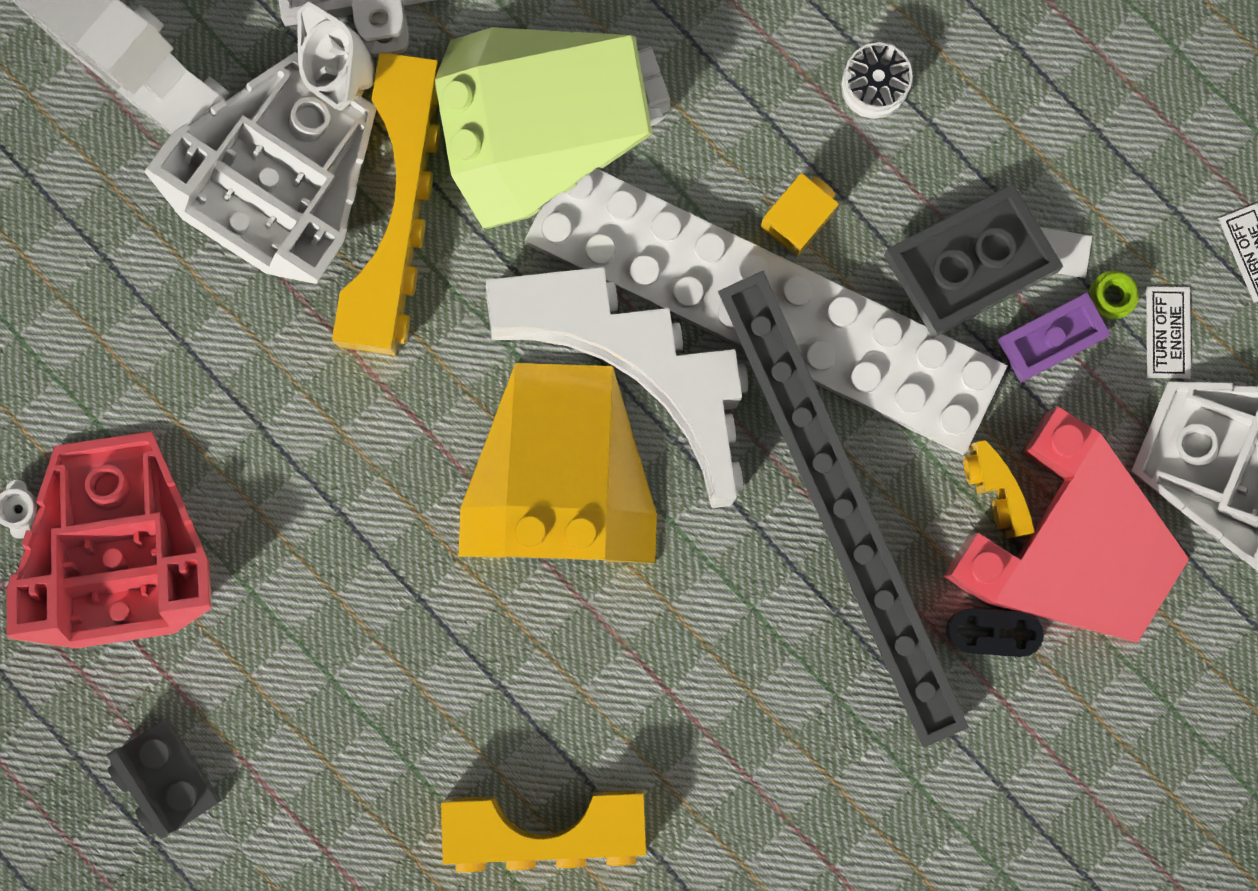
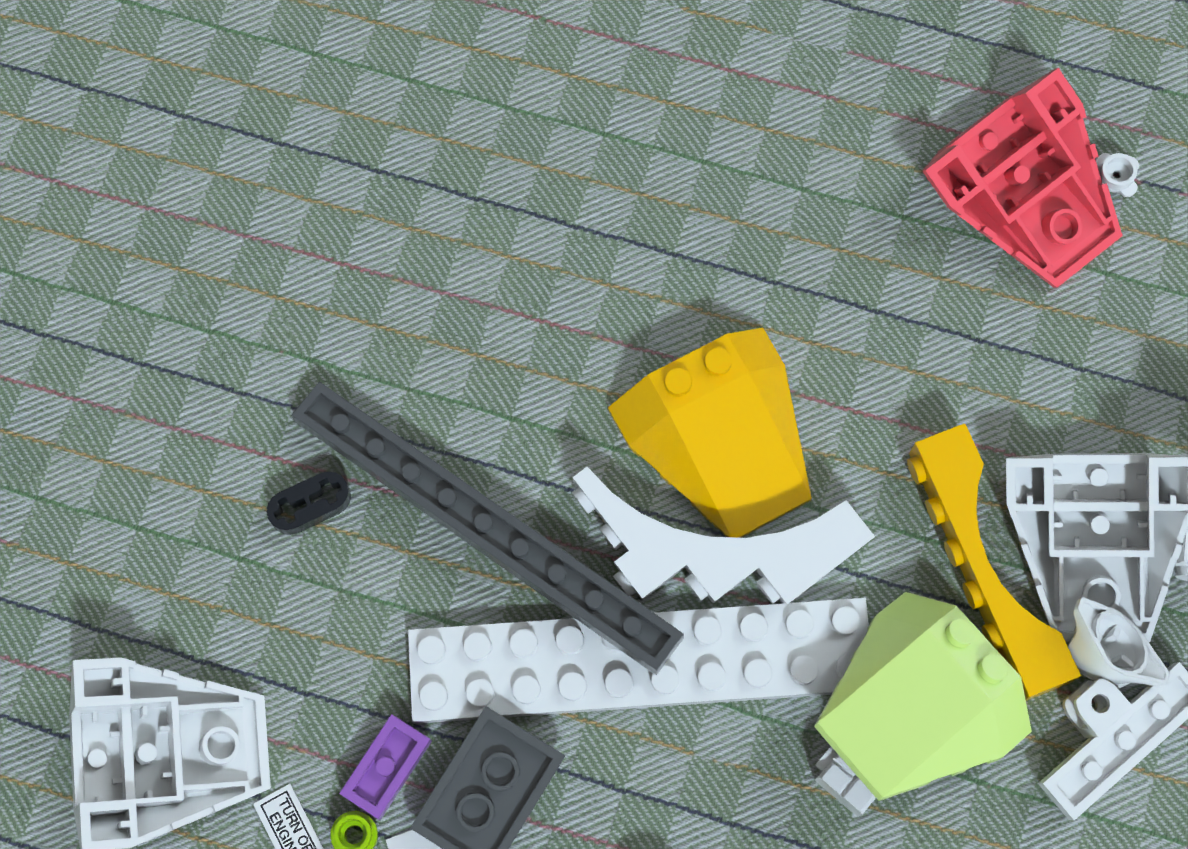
camera: 150 degrees right, 10 degrees down
dark grey bracket [107,718,222,839] -> none
yellow arch [441,790,646,872] -> none
yellow brick [760,173,839,258] -> none
coral wedge [942,406,1189,642] -> none
yellow slope [963,440,1035,539] -> none

